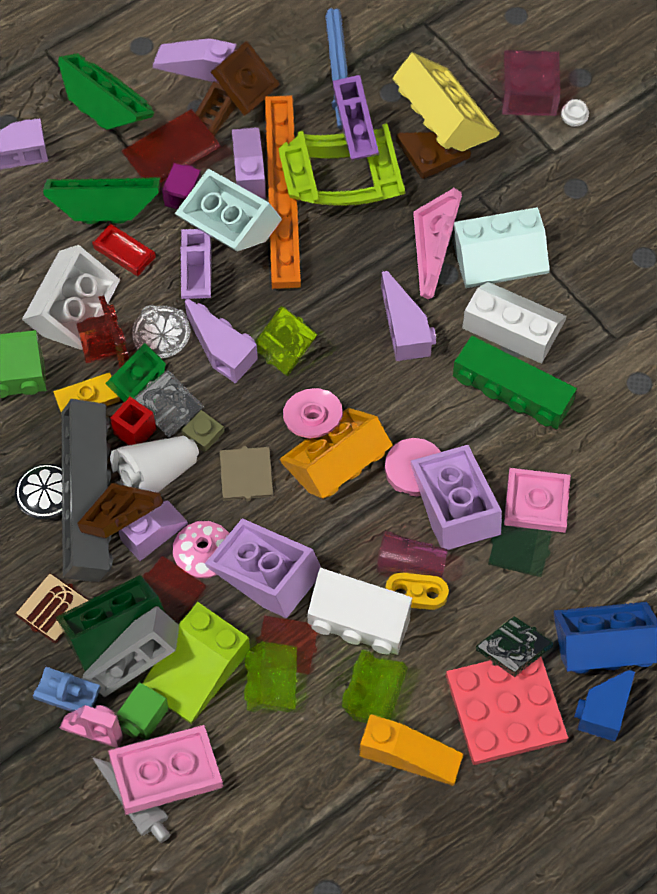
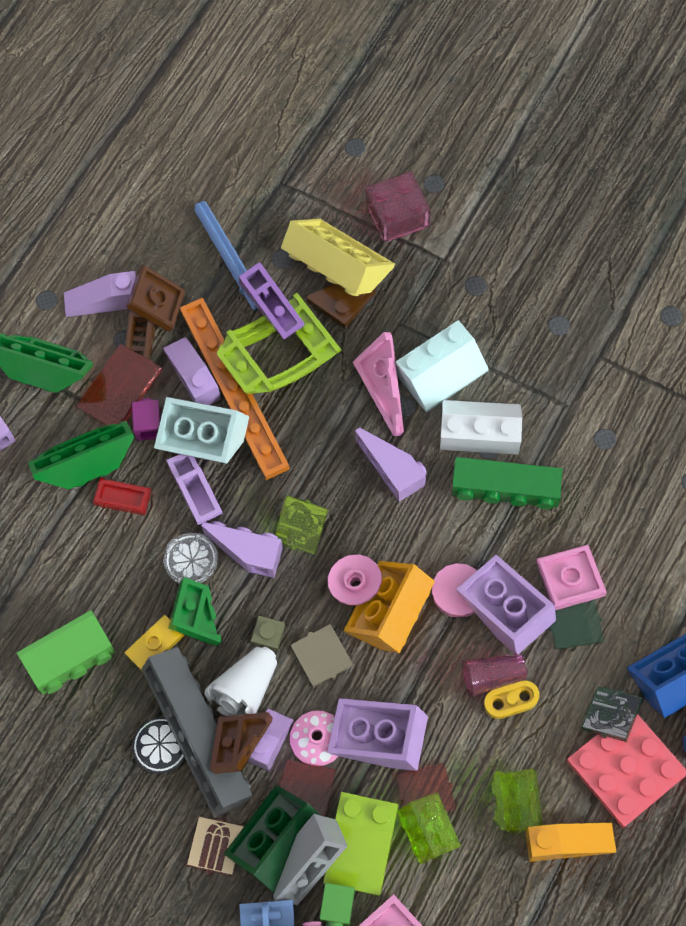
camera: 20 degrees left, 5 degrees up
white slope [22,245,120,350] -> none
clear red bracket [76,295,129,369] -> none
red brick [110,397,156,445] -> none
clear piece [134,370,204,438] -> none
white slope [308,568,412,655] -> none
white plate [561,100,589,126] -> none

